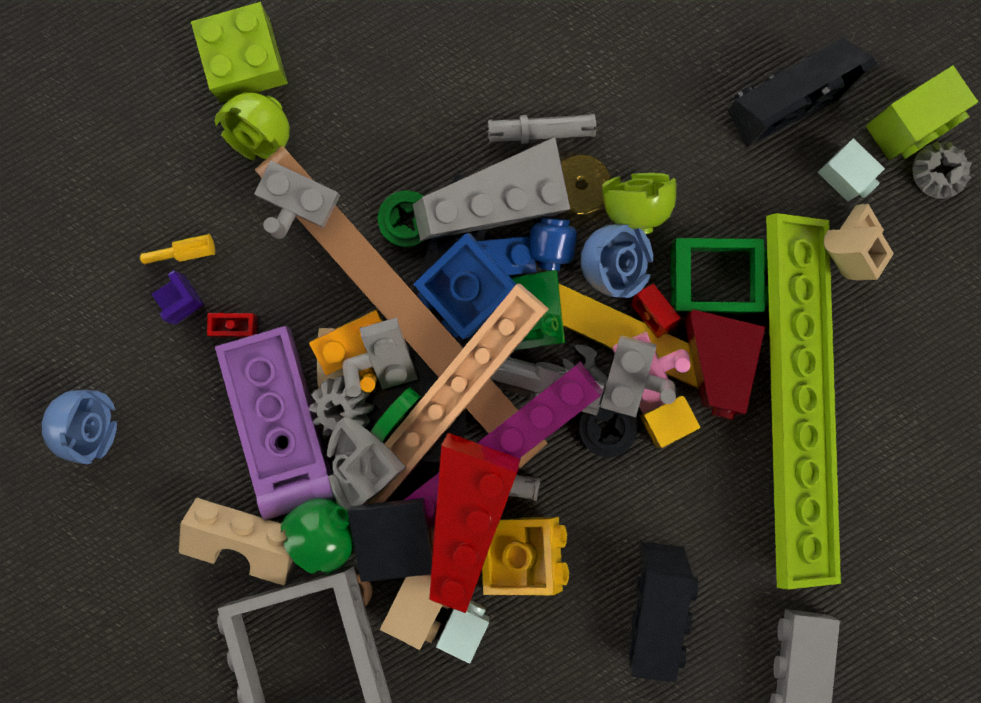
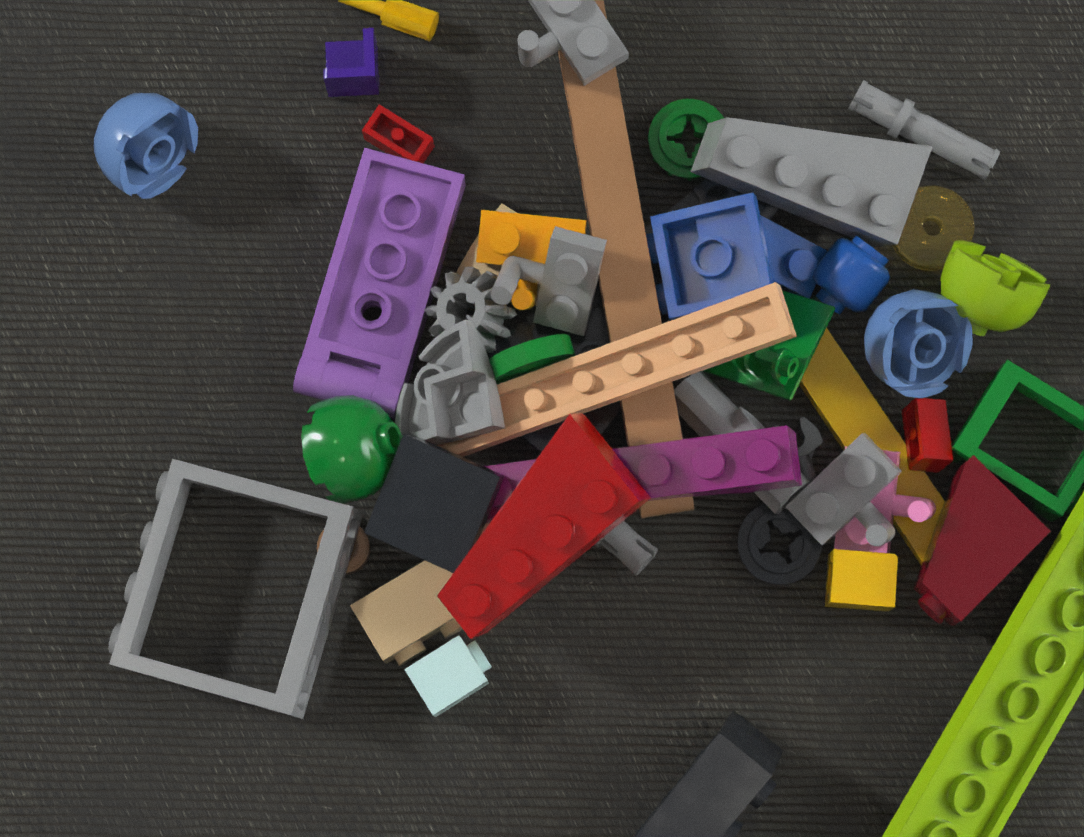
camera: 30 degrees right, 5 degrees down
tan arch [179,498,295,586] -> none
yellow plate [482,517,569,595] -> none

